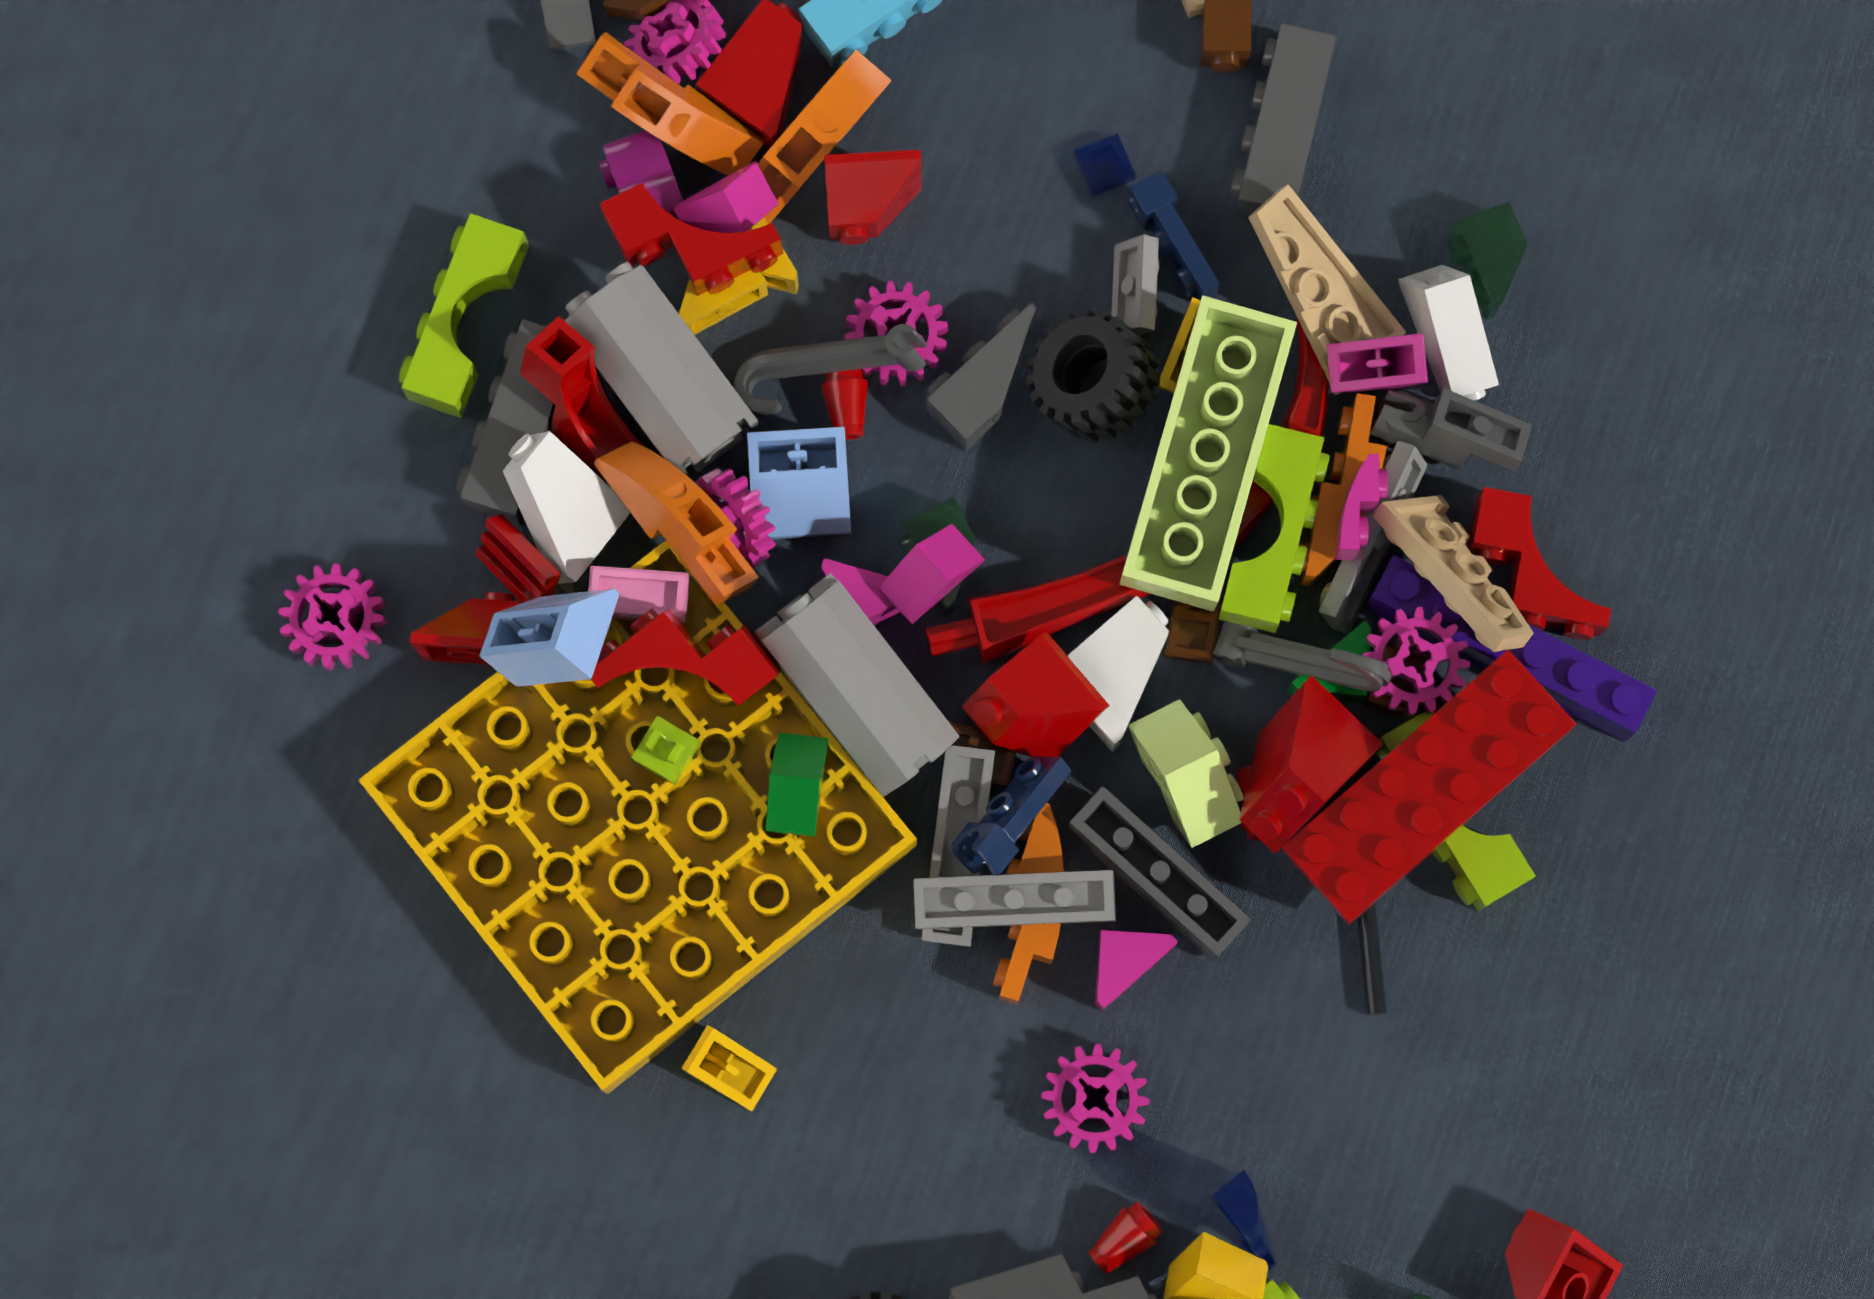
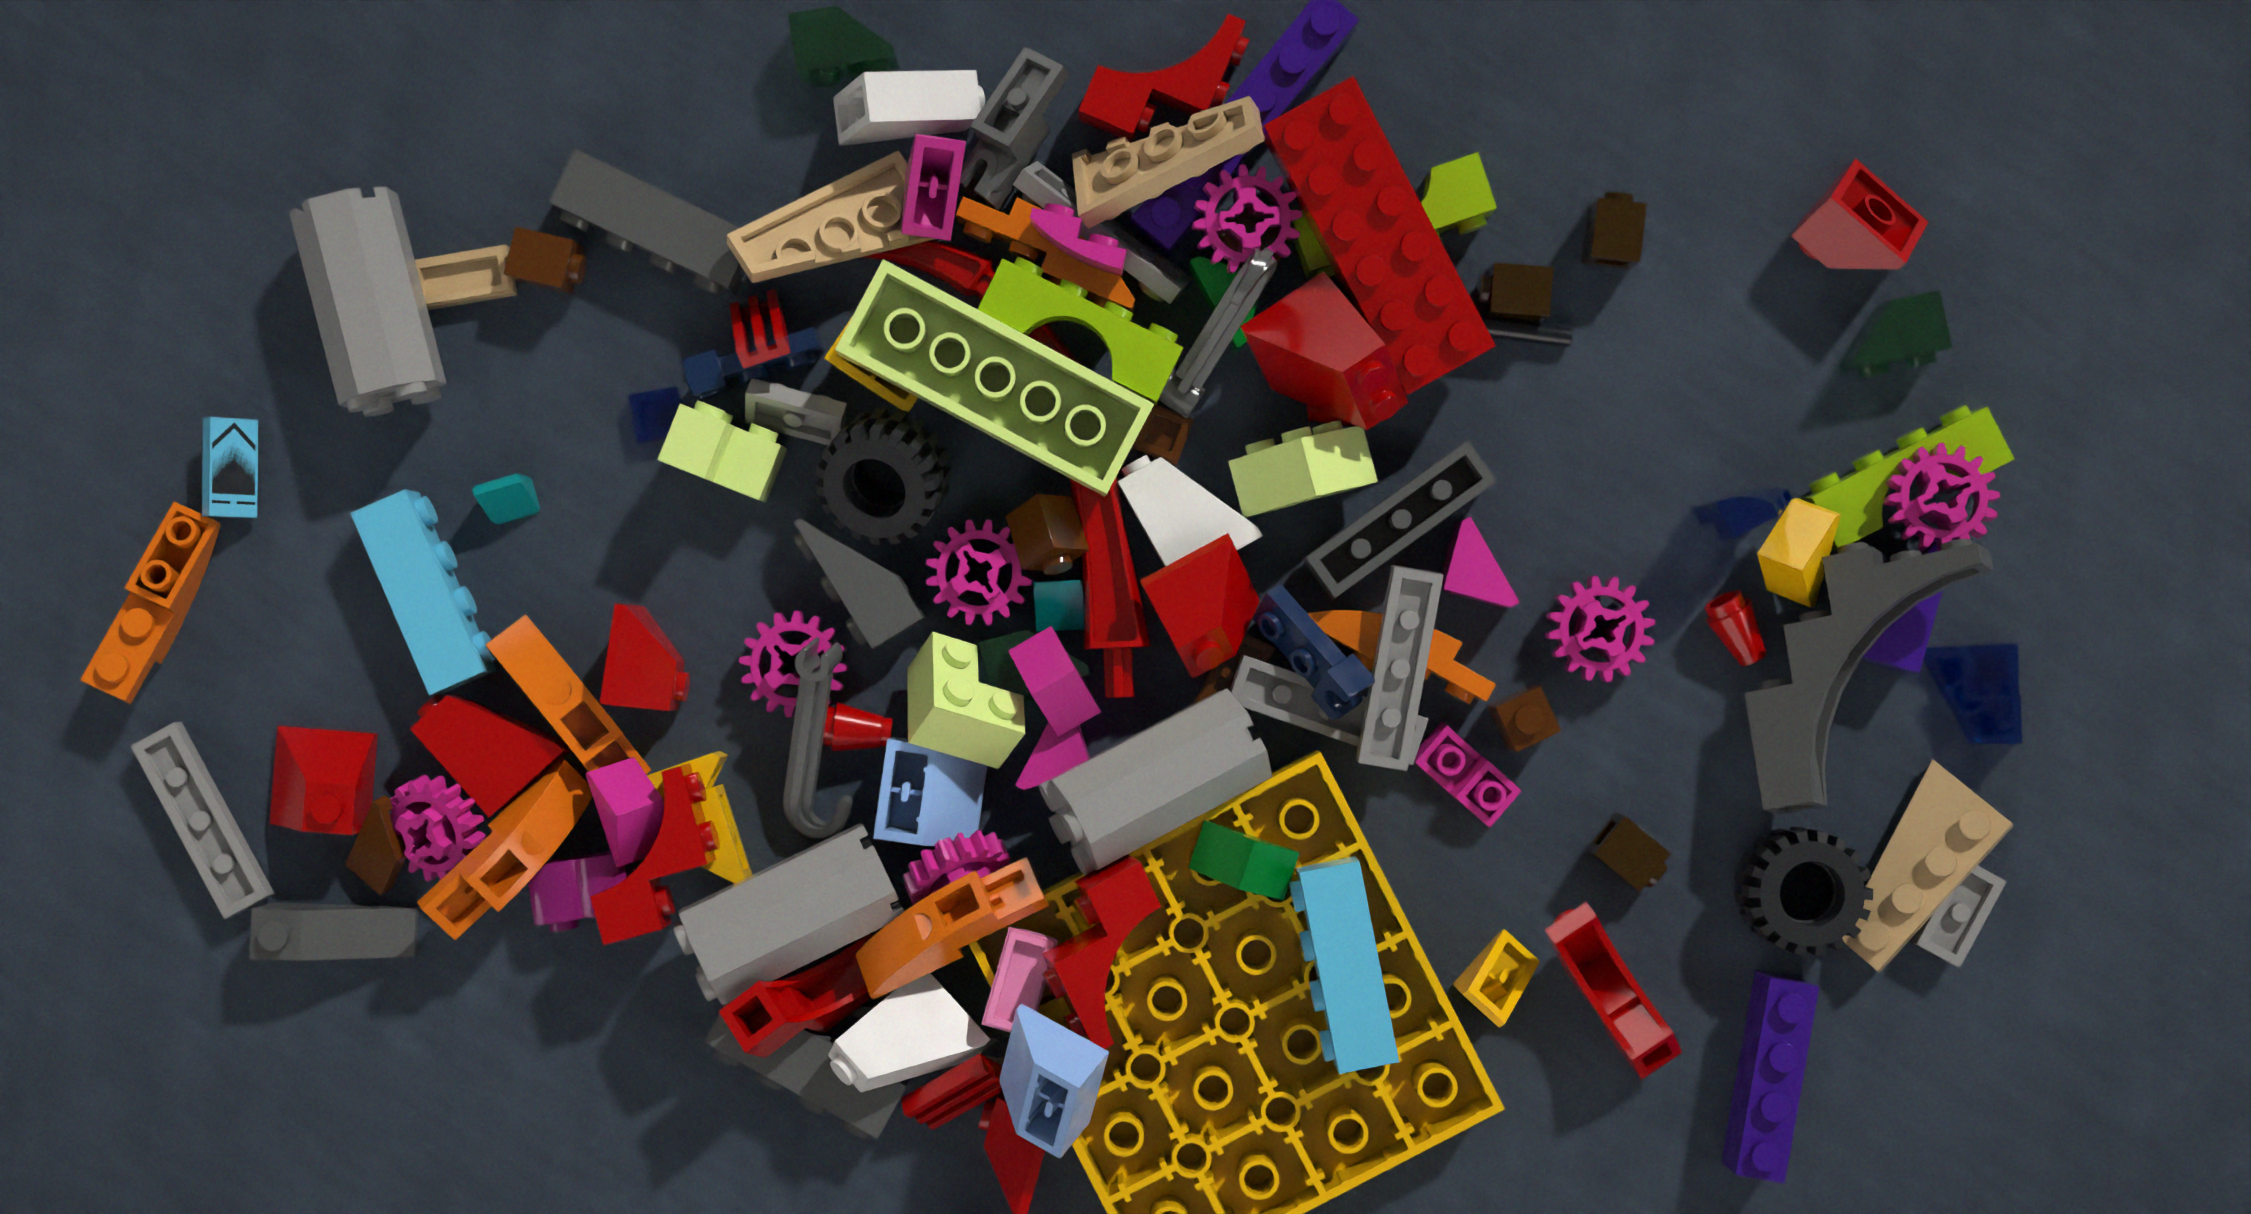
camera: 70 degrees left, 10 degrees up
lime arch [399,213,529,418] -> none
lime tile [631,716,701,785] -> none
none -> teal slope [472,473,540,524]
none -> yellowish green brick [657,400,787,503]
none -> red tile [729,288,791,369]
none -> yellowish green brick [907,631,1025,769]
none -> dark pink gear [926,519,1032,625]
none -> reddish brown brick [1006,494,1089,575]
none -> teal slope [1033,580,1084,632]
none -> medium azure brick [1289,856,1399,1074]
none -> dark pink slope [1414,722,1522,828]
none -> dark brown brick [1476,262,1554,323]
none -> reddish brown brick [1487,685,1562,752]
none -> red arch [1544,902,1682,1080]
none -> dark brown brick [1582,192,1647,270]
none -> dark brown brick [1585,812,1672,892]

